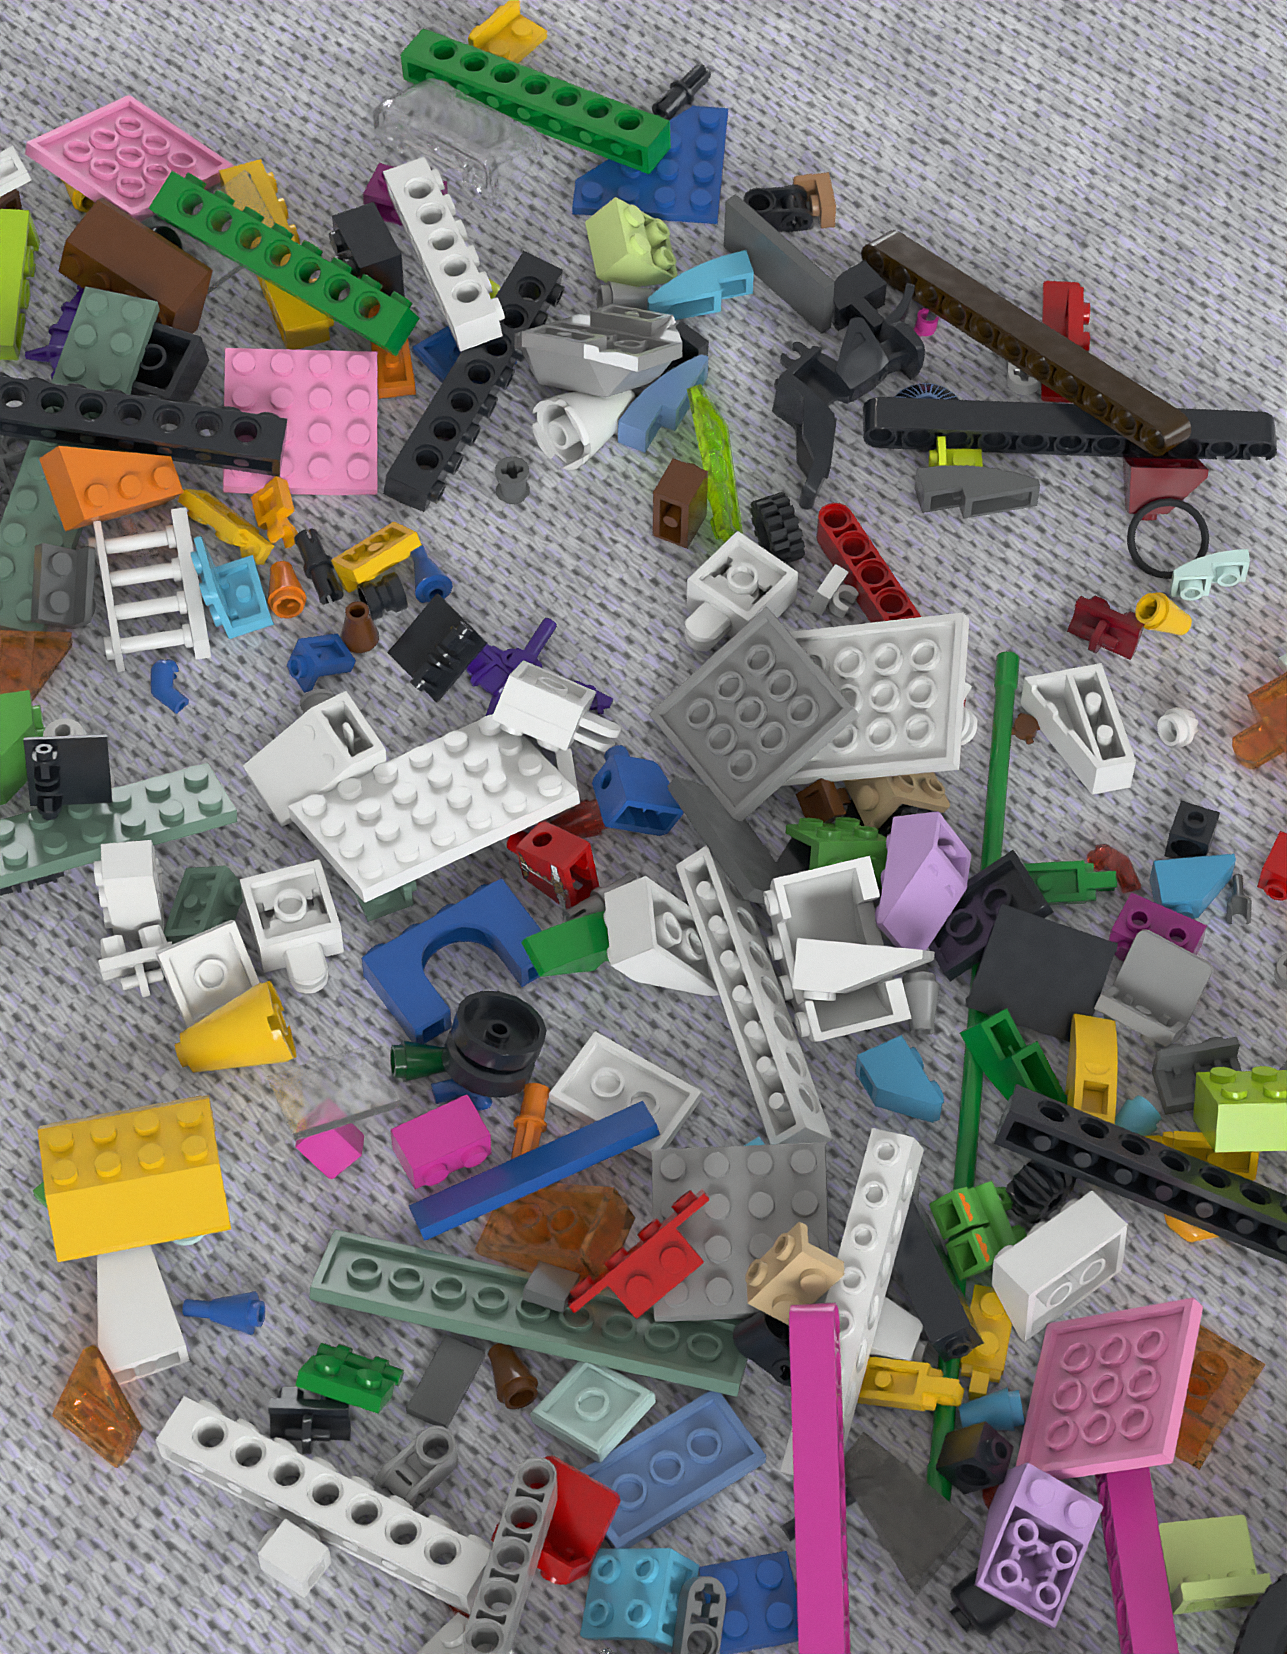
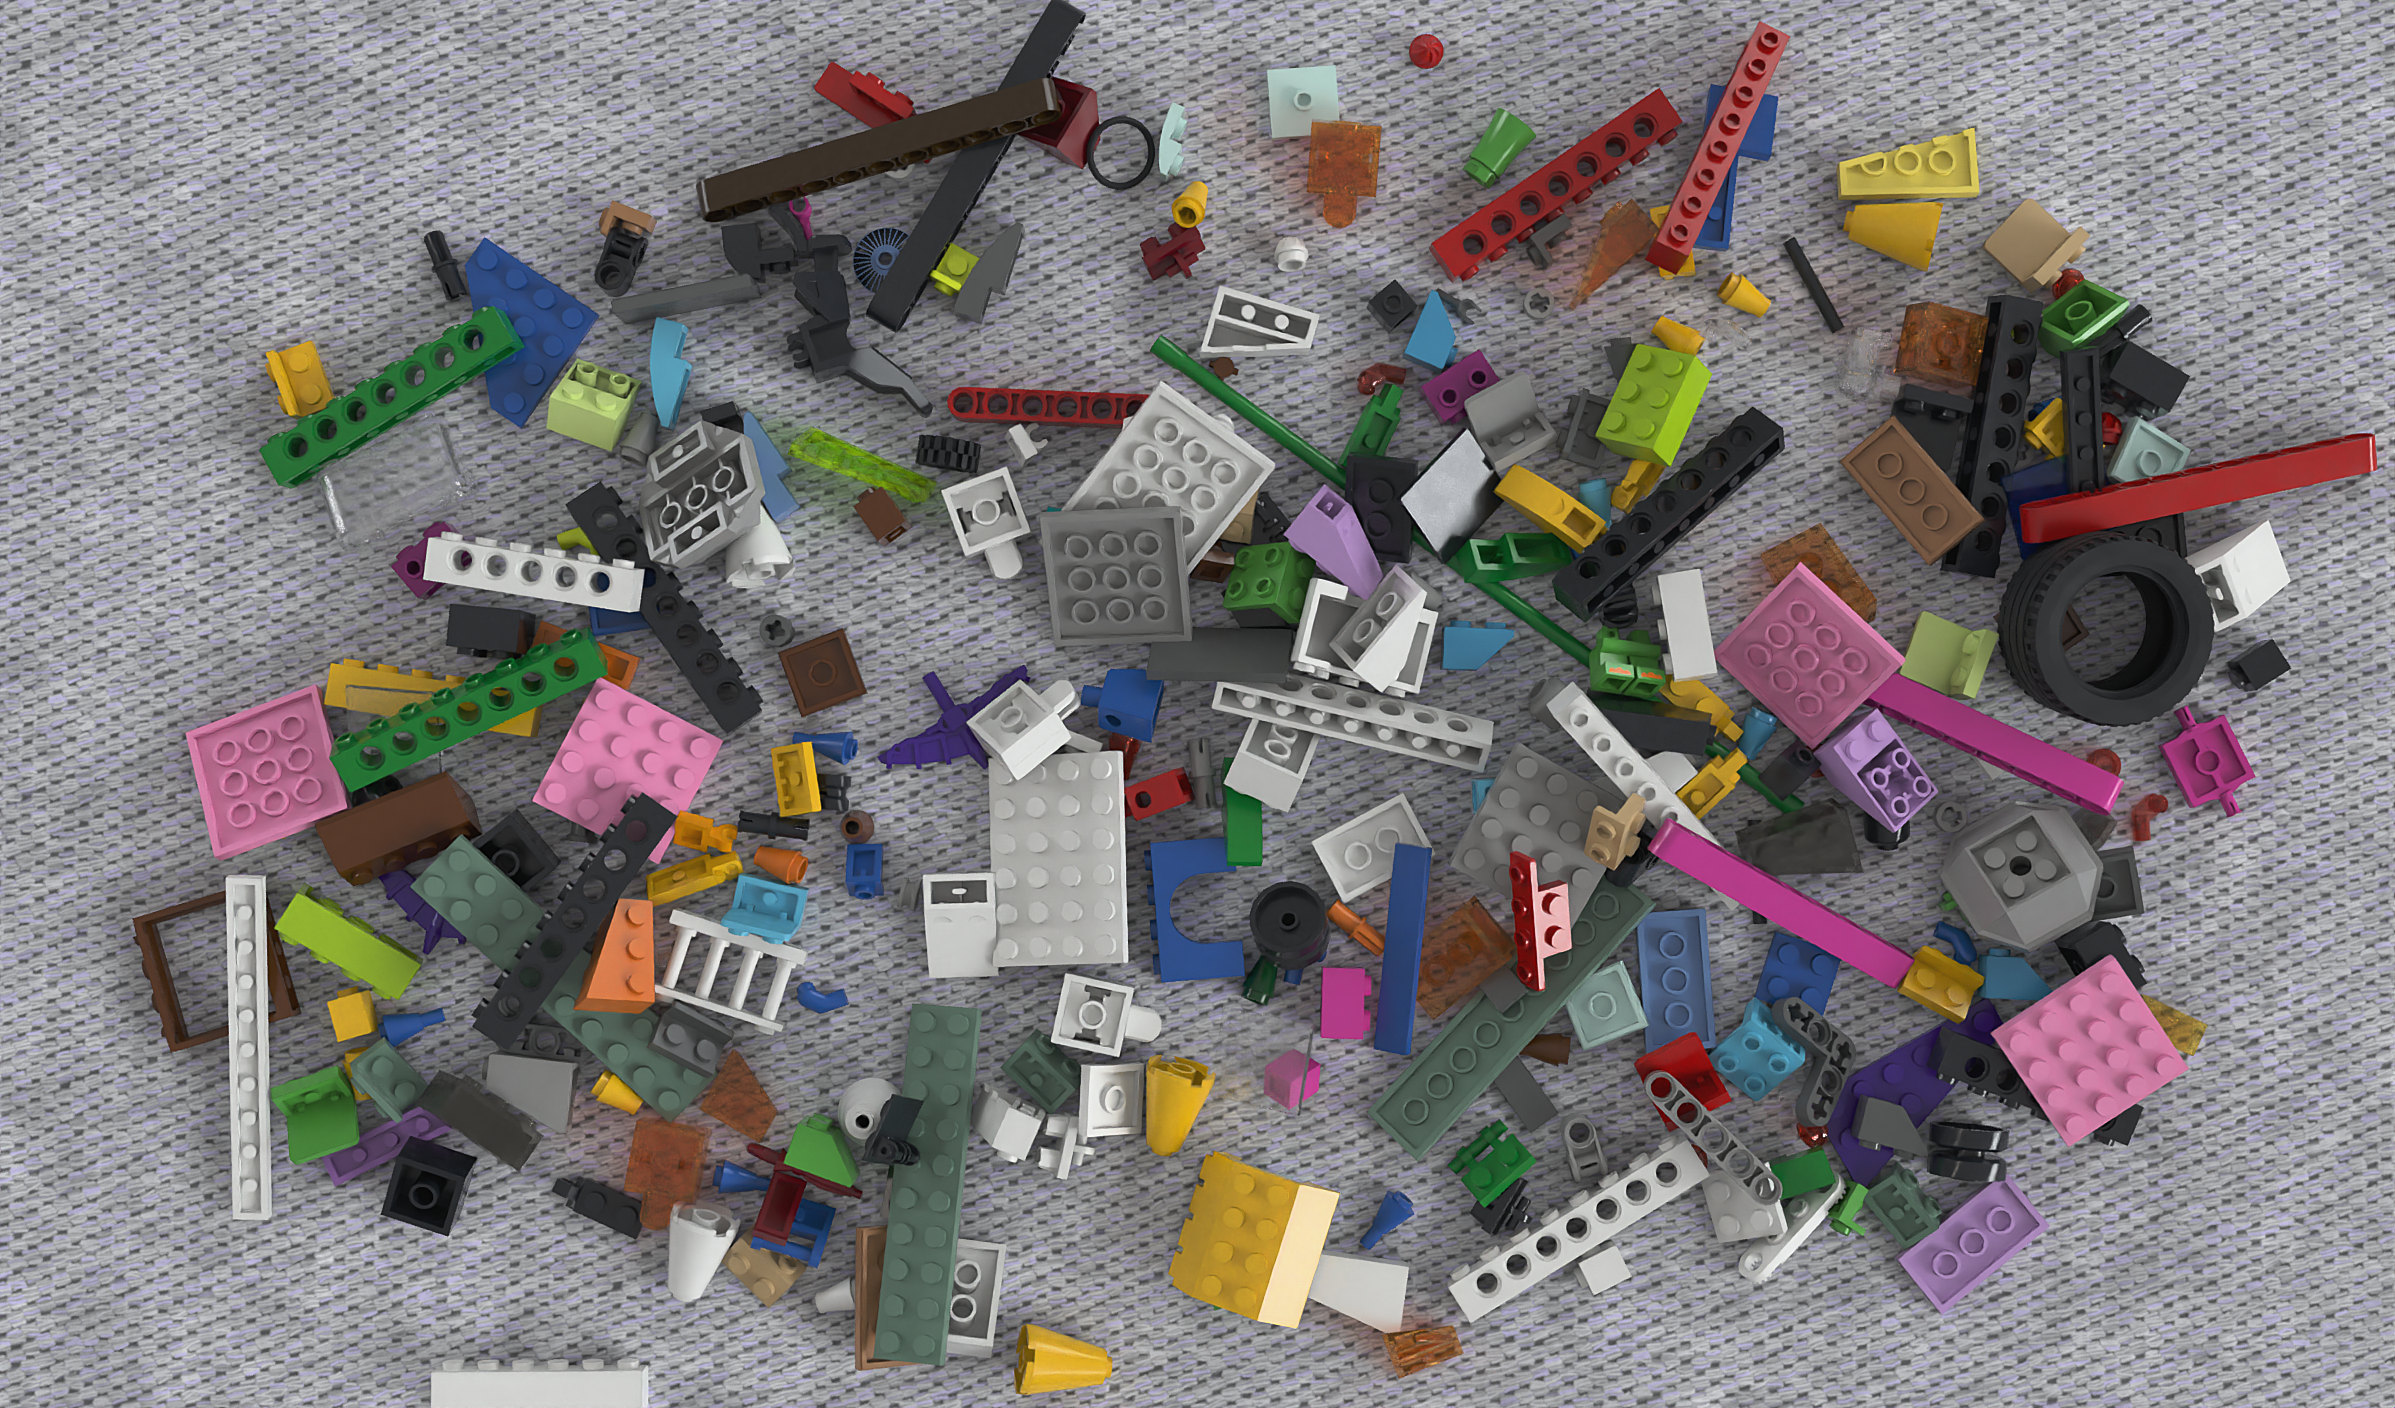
camera: 60 degrees left, 30 degrees up
black hinge [387,593,488,702] -> none
none -> reddish brown plate [778,628,868,718]

